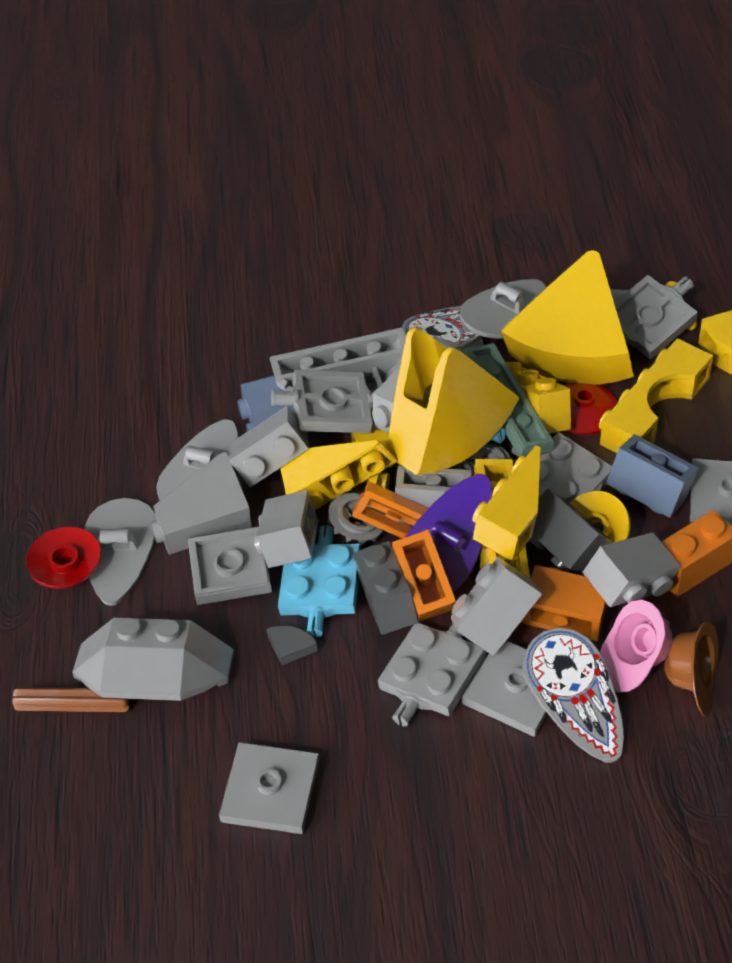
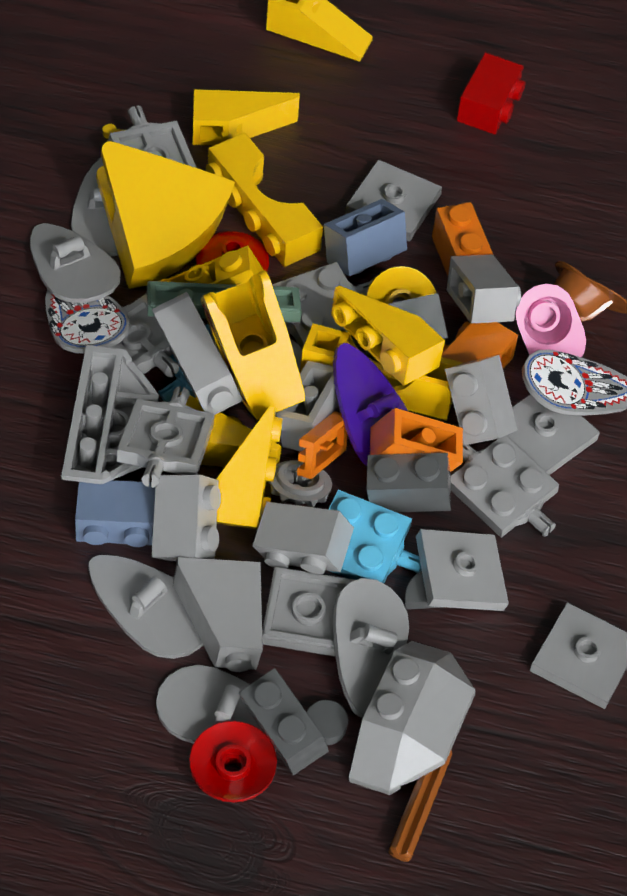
camera: 80 degrees left, 5 degrees up
none -> dark grey brick [239,668,329,776]
none -> dark grey tile [307,700,348,745]
none -> light grey shield [333,578,409,717]
none -> light grey plate [416,529,509,611]

